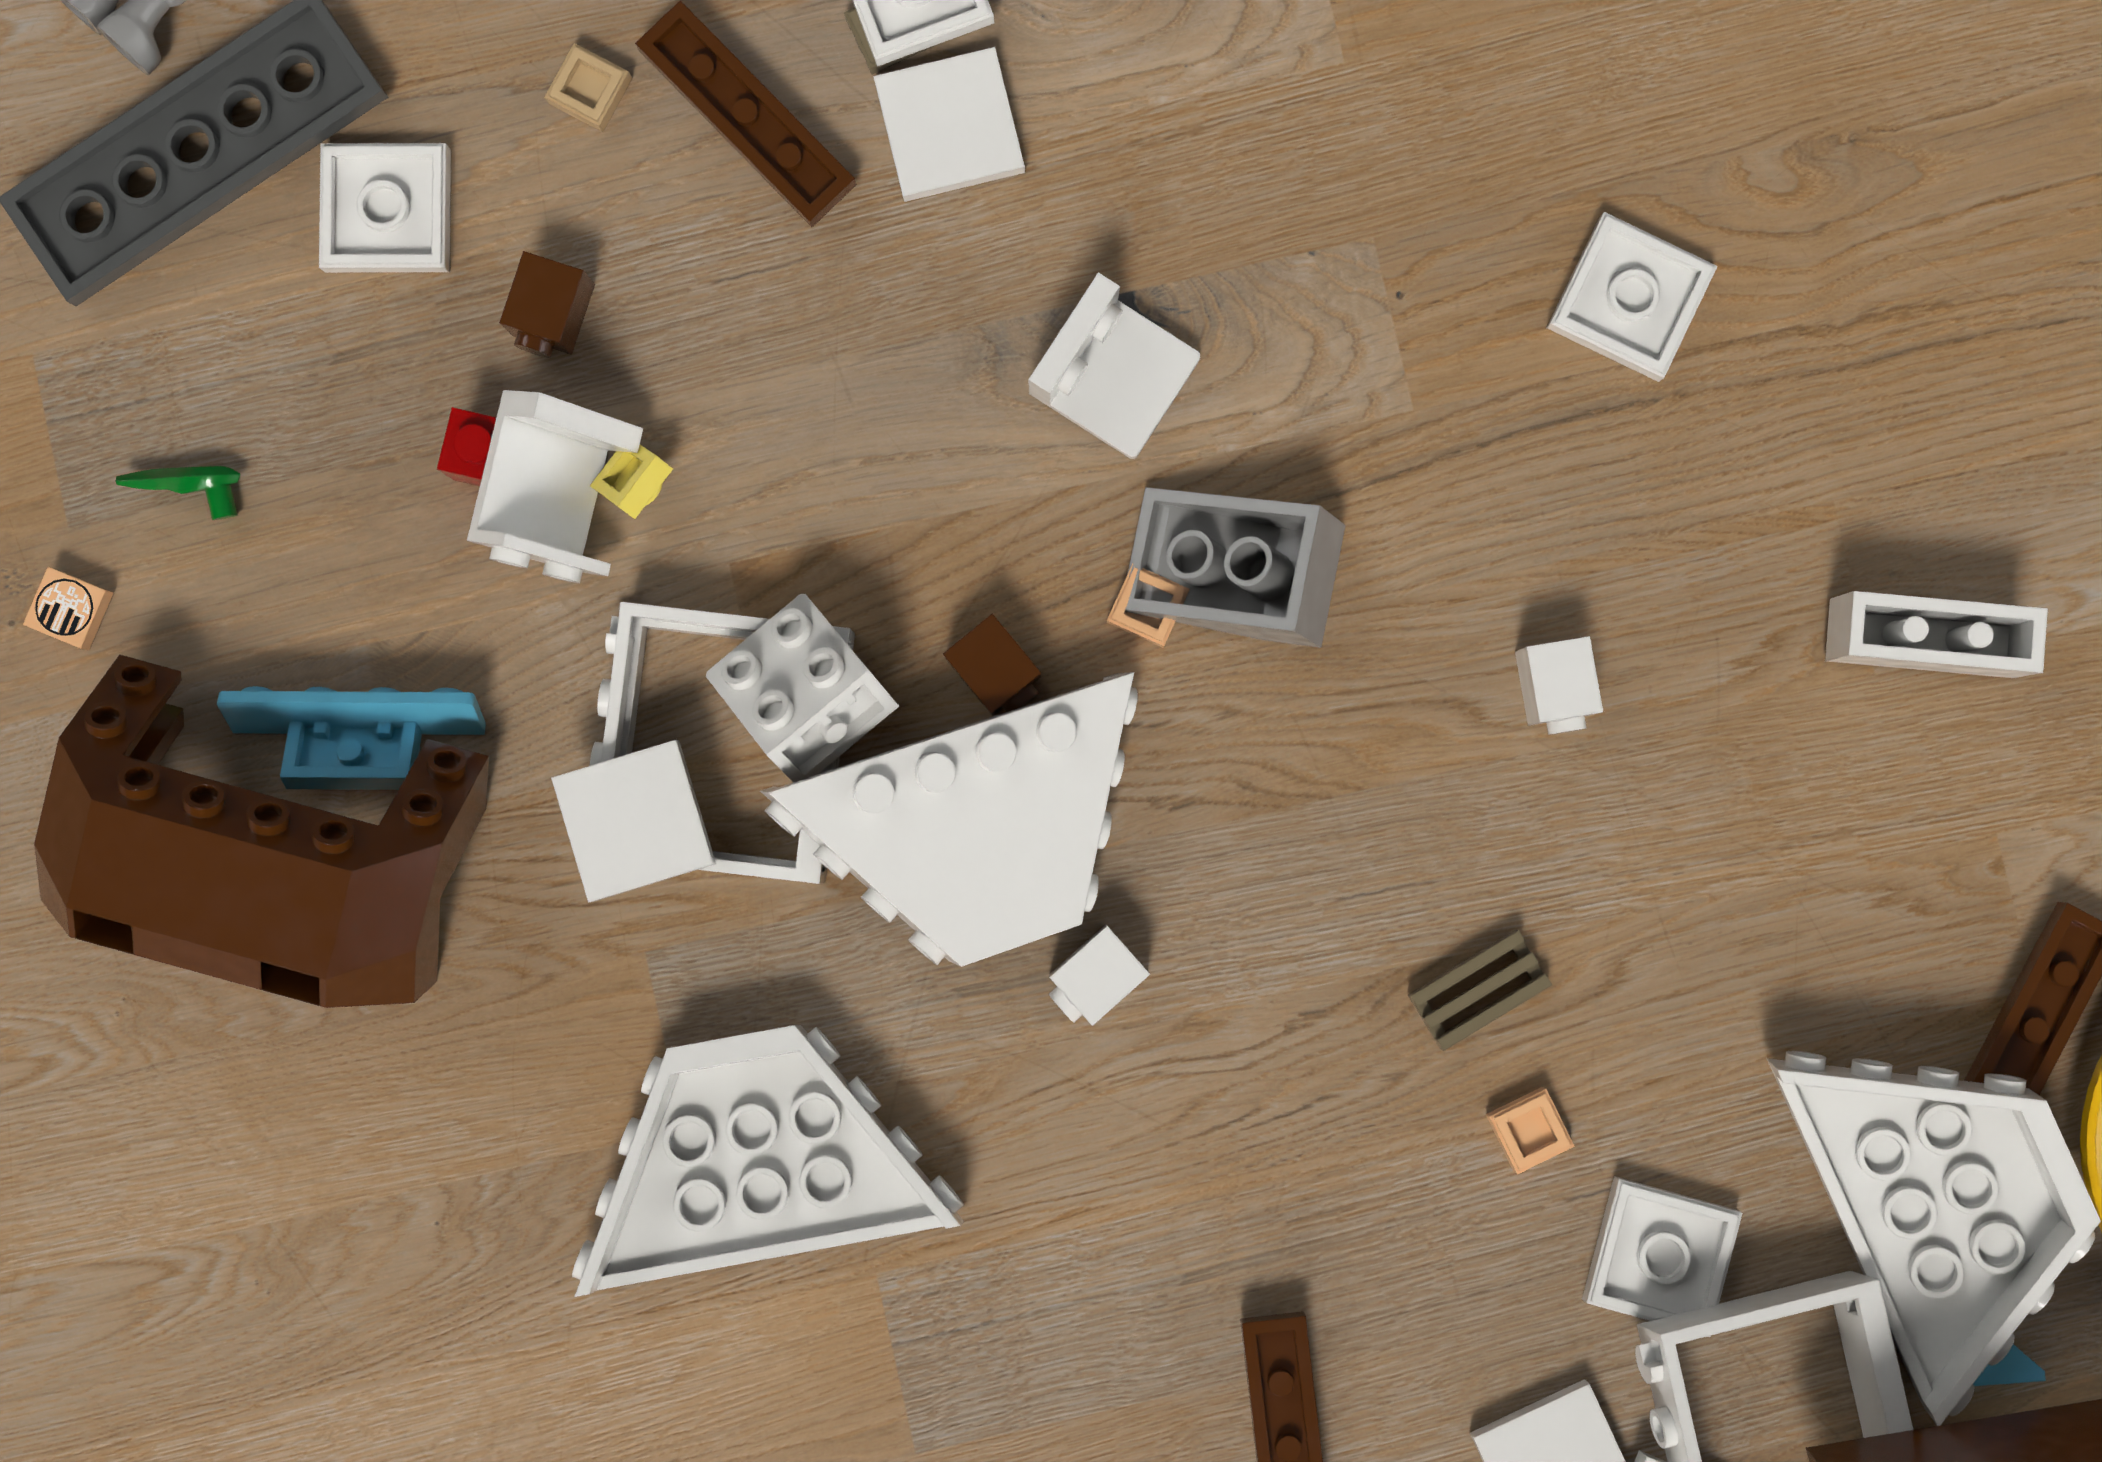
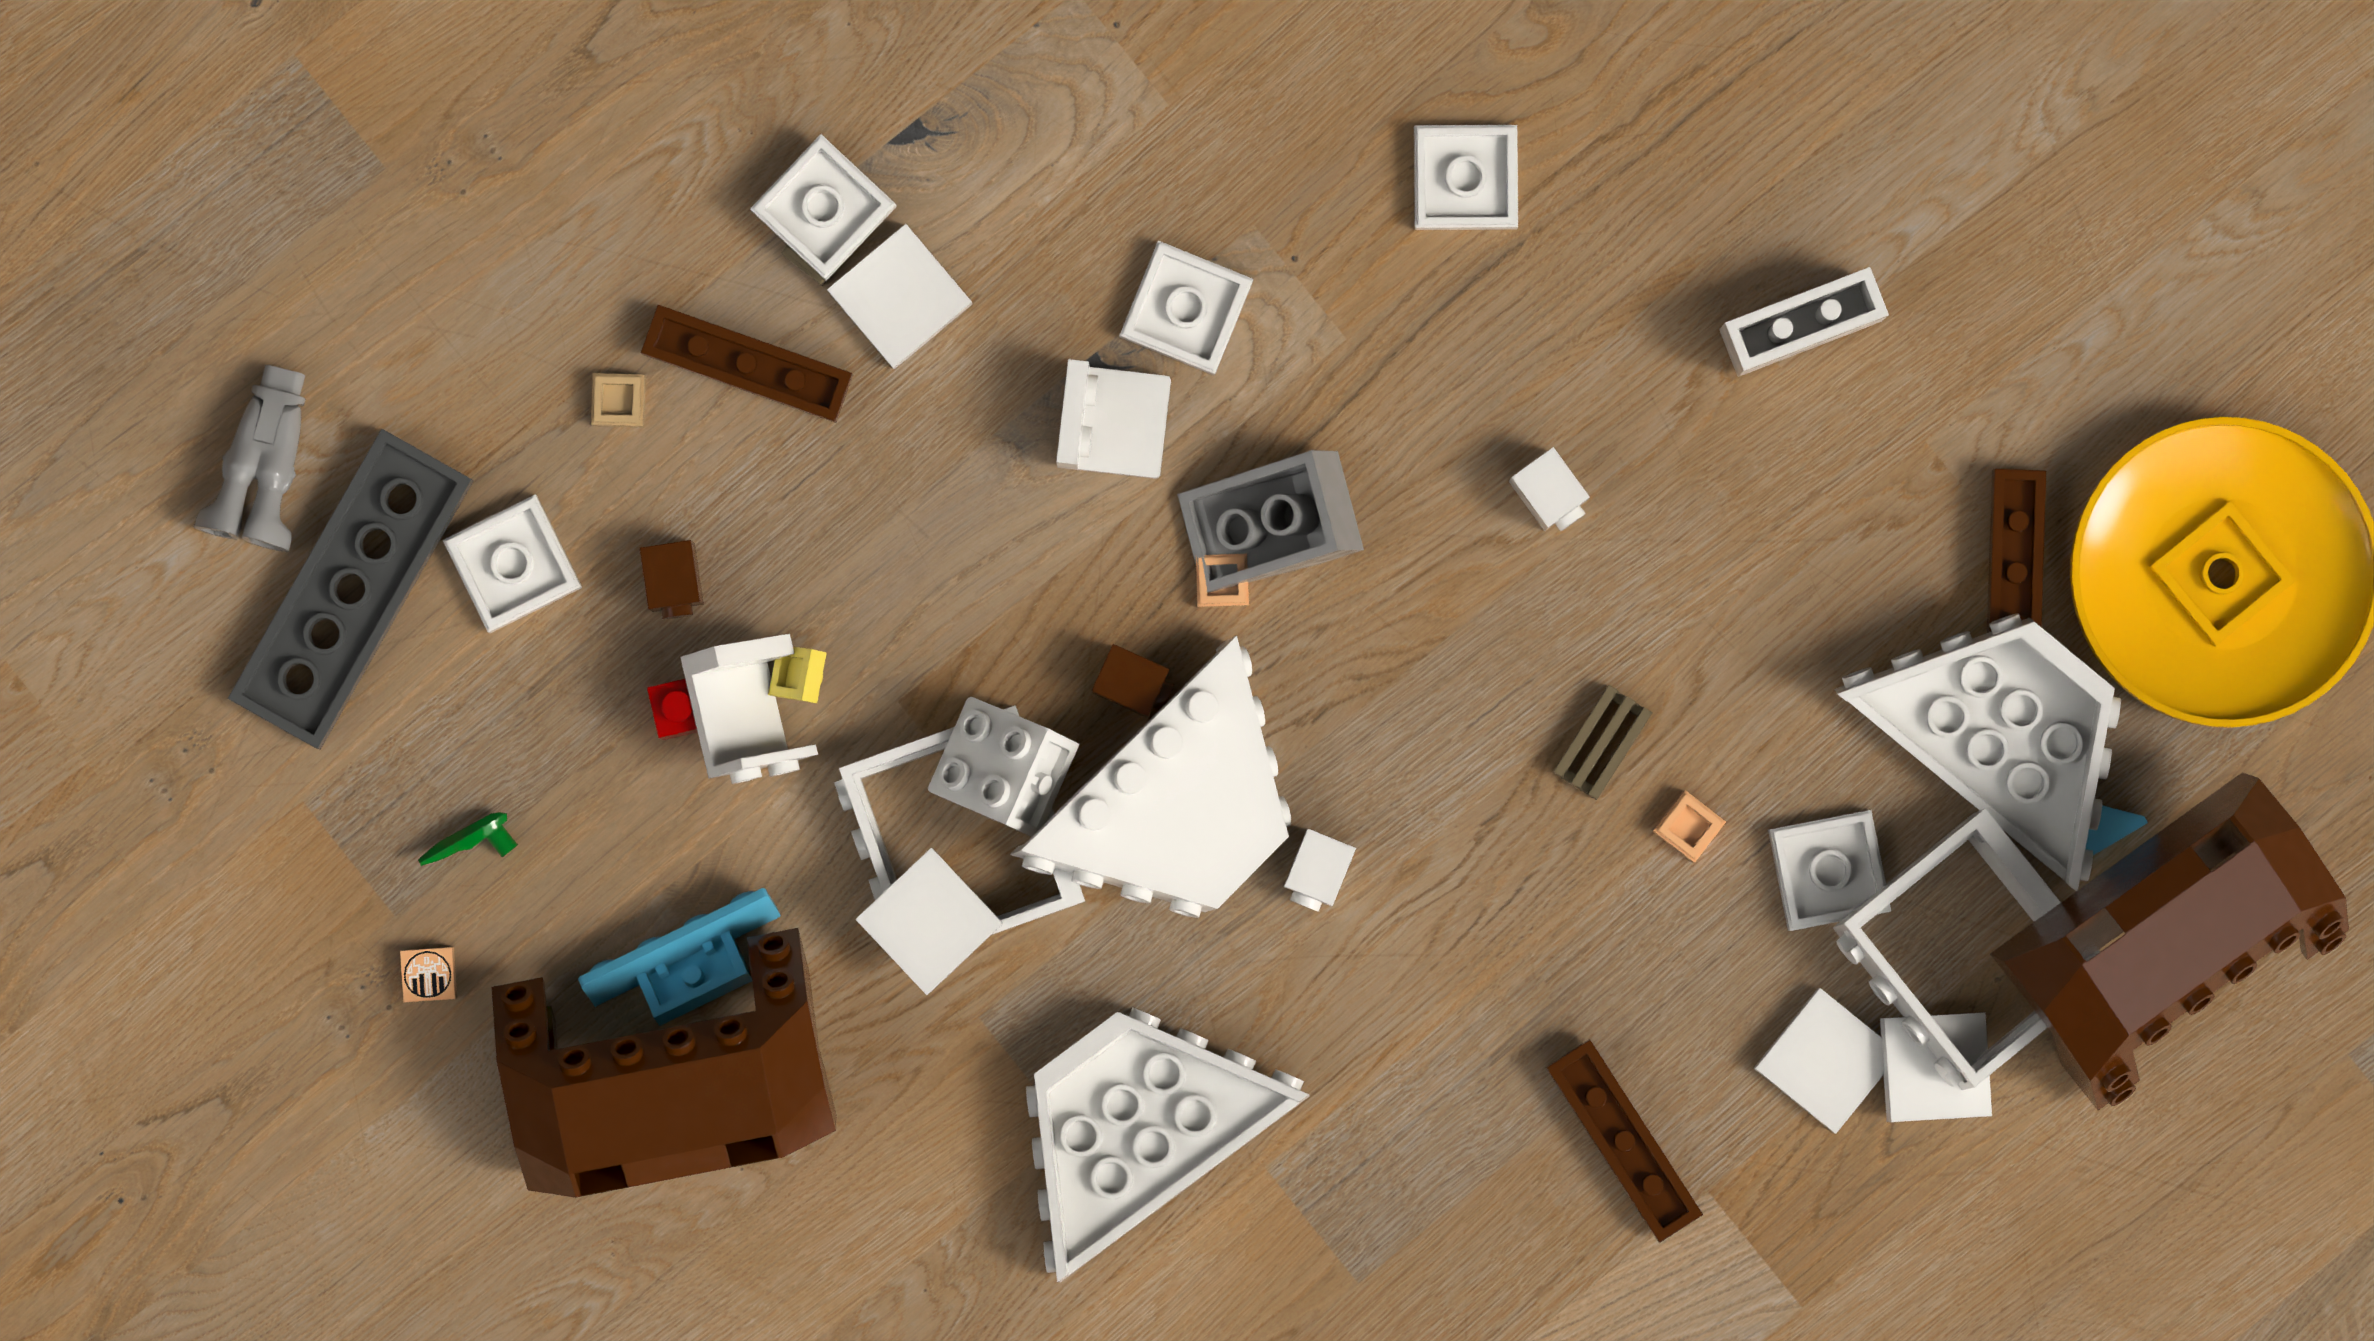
camera: 30 degrees left, 0 degrees up
none -> white tile [1119,241,1253,376]

